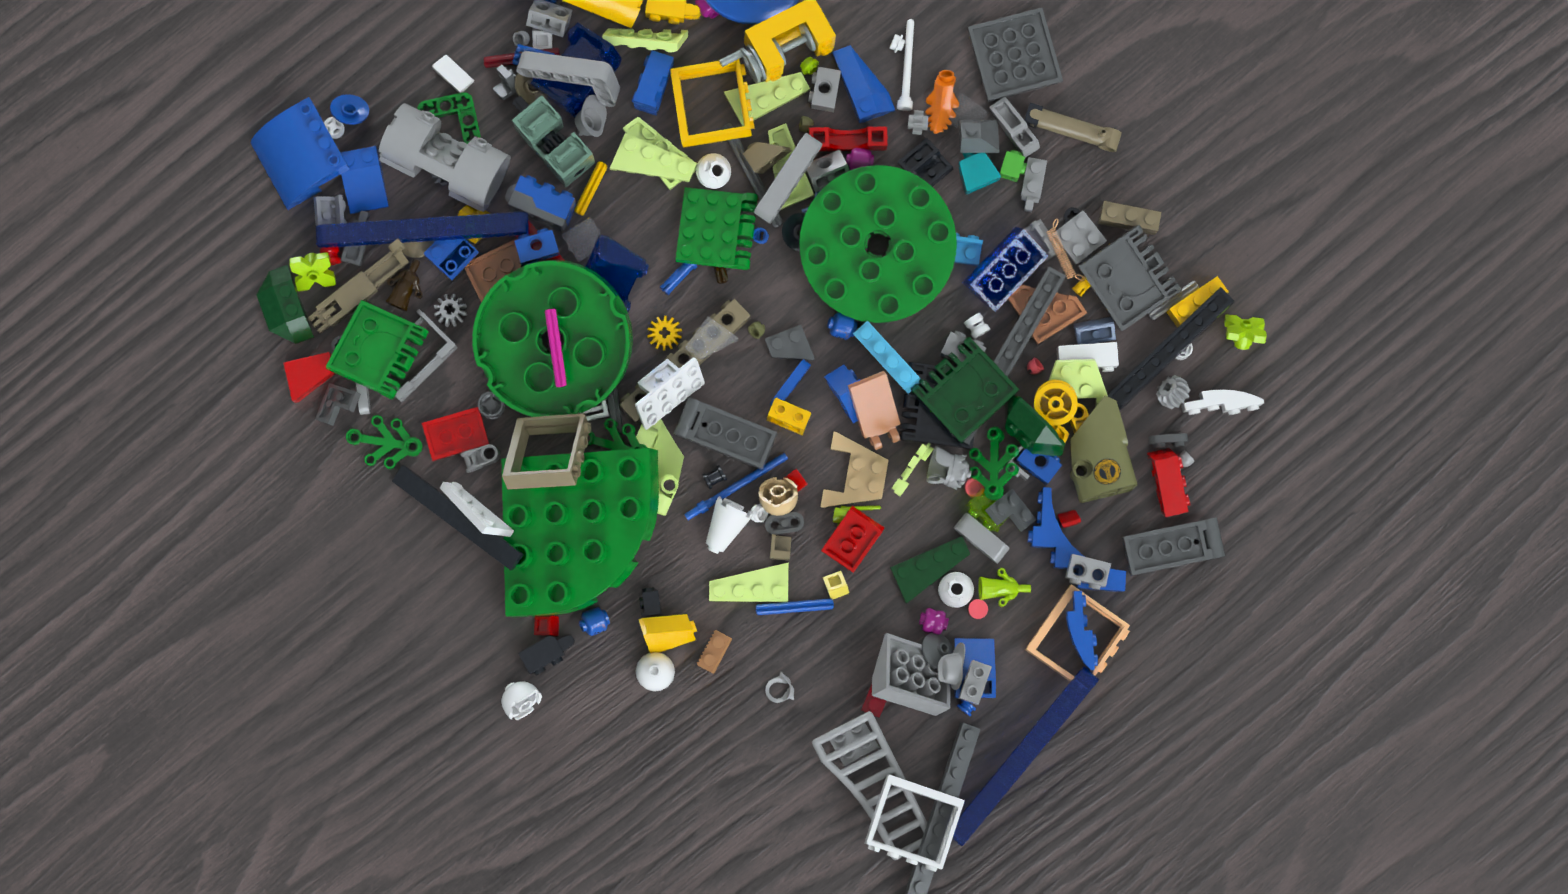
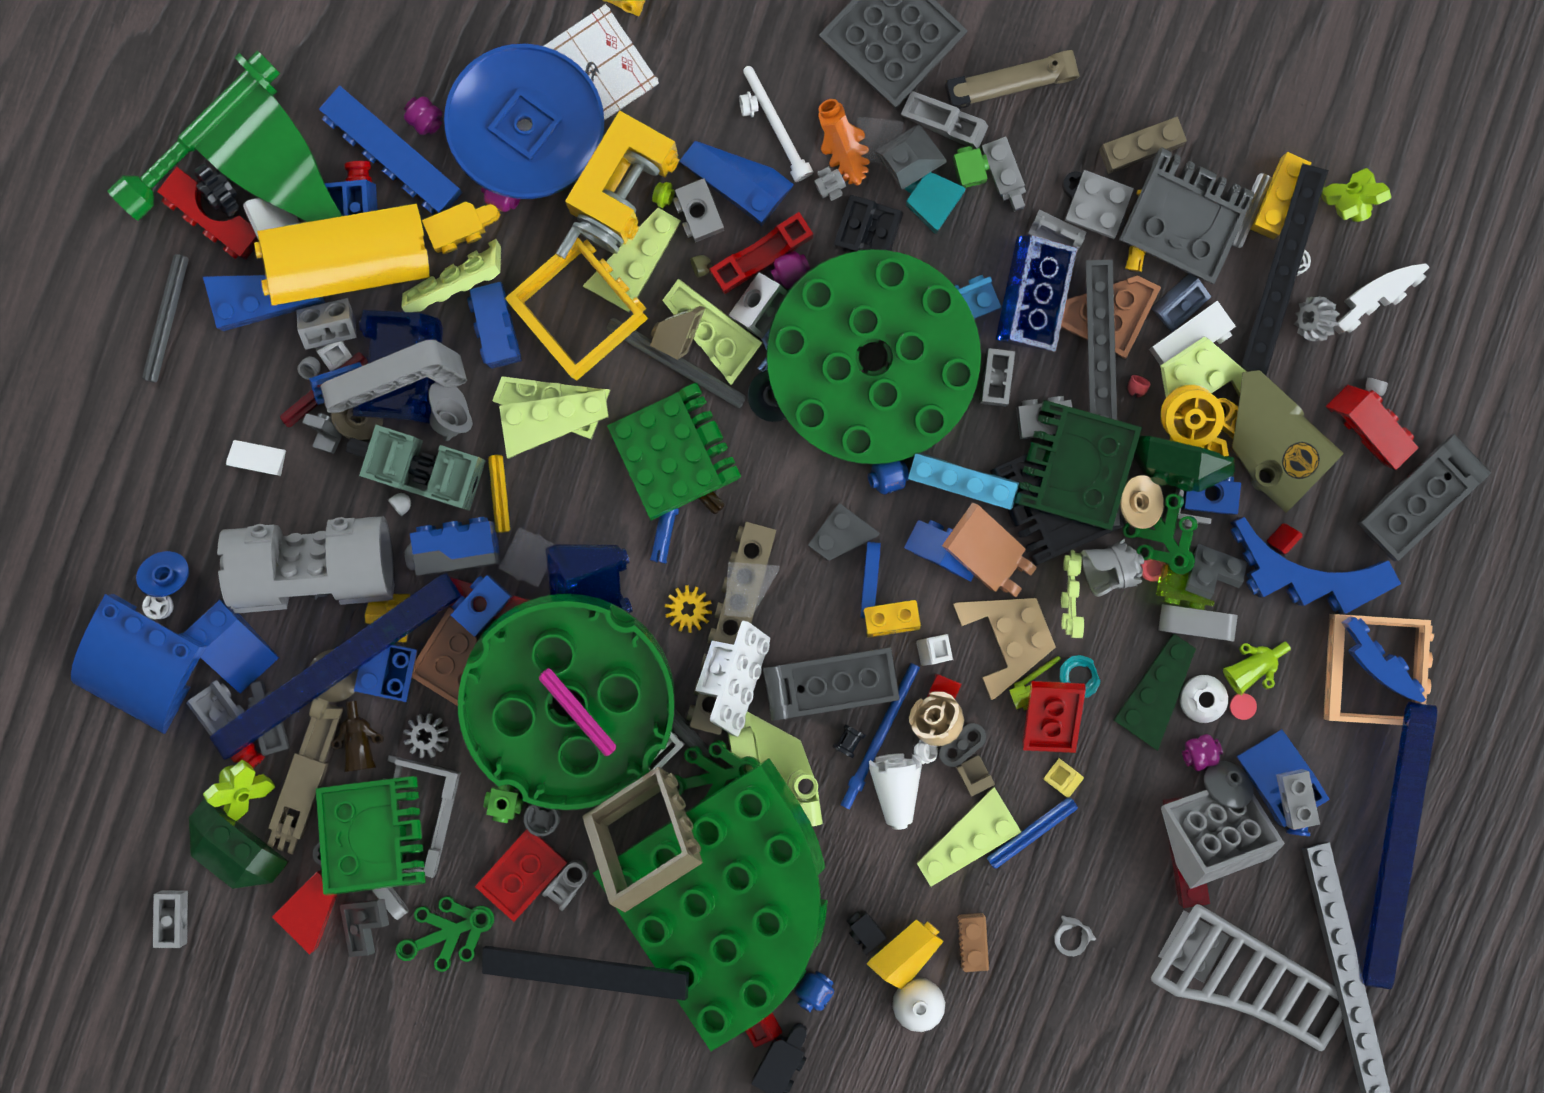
camera: 20 degrees left, 5 degrees up
green beam [417,93,481,144] -> none
white wing [440,482,514,537] -> none
white piece [696,153,731,189] -> none
olive hinge [748,321,765,339] -> none
blue hinge [753,227,769,244] -> none
light grey beam [754,133,823,224] -> none
white window [864,775,965,872] -> none
light grey piece [938,642,965,690] -> none
white wheel [964,313,990,339] -> none
light nougat piece [1046,219,1085,281] -> none
light grey brick [1065,554,1111,590] -> none
dark grey plate [1149,433,1188,448] -> none
none -> light grey brick [153,890,188,948]
none -> white hinge [388,493,411,516]
none -> bright green brick [484,785,523,823]
none -> white slope [916,634,953,666]
none -> light grey brick [980,348,1015,407]
none -> teal piece [1059,655,1101,698]
none -> tan dish [1120,475,1164,529]

